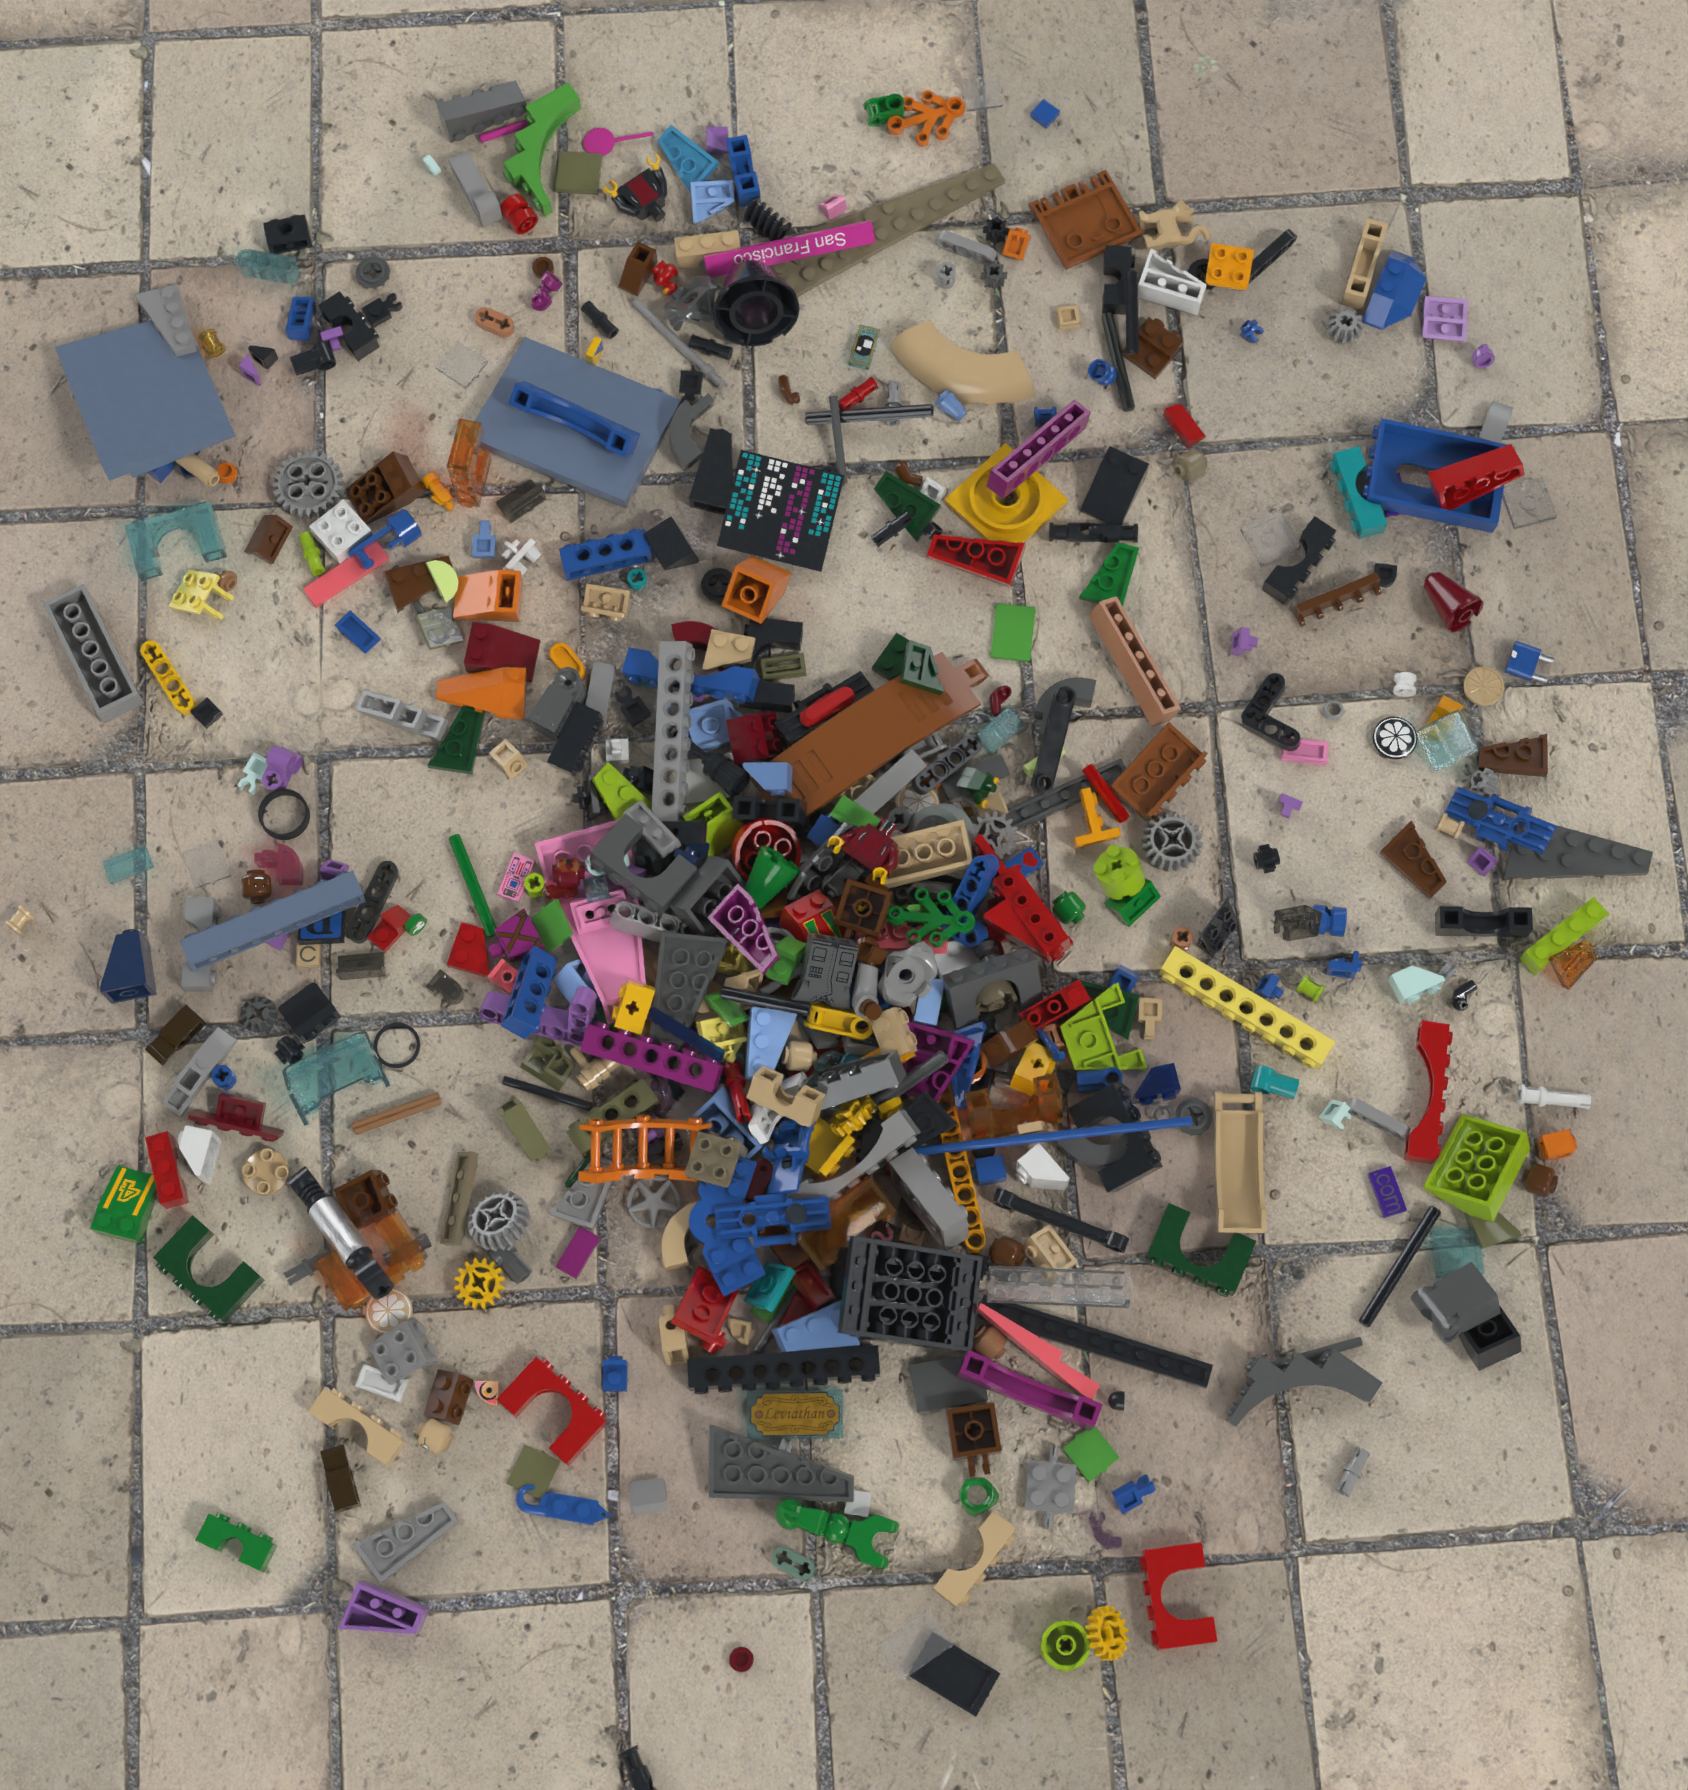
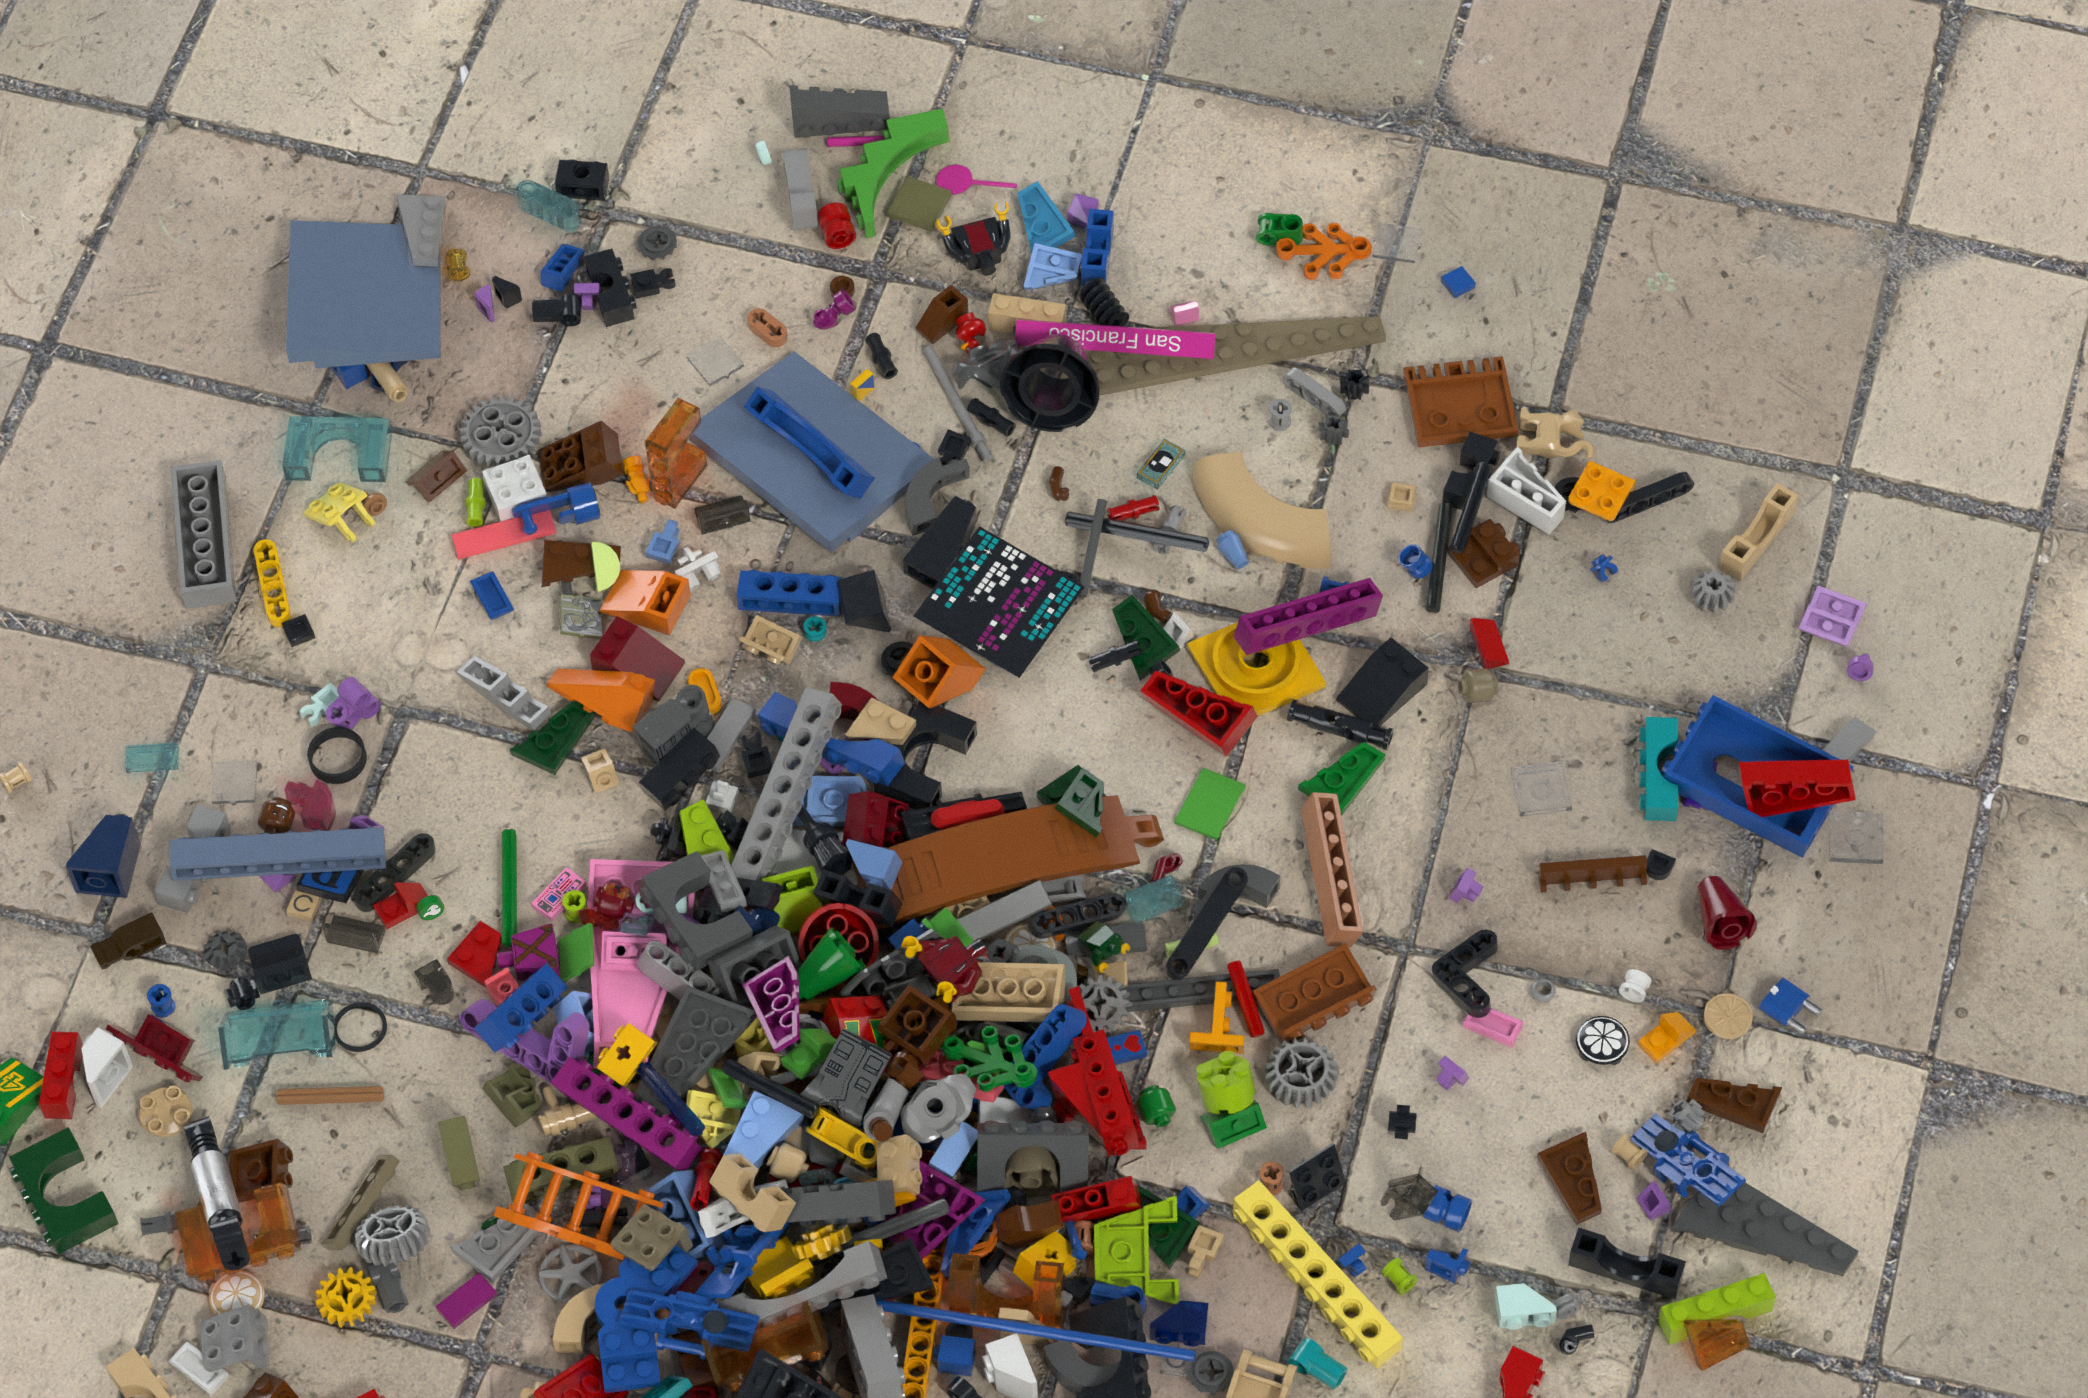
camera: 20 degrees right, 15 degrees down
light grey slope [162,1027,238,1116] -> none
orange plate [216,462,238,484] -> none
black bar [502,1076,593,1111] -> none
olive tile [760,653,807,681] -> none
orange bracket [1002,227,1031,261] -> none
black arch [1262,516,1337,605] -> none
blue wedge [1362,250,1427,330] -> none
clear light blue slope [1416,709,1478,771] -> none

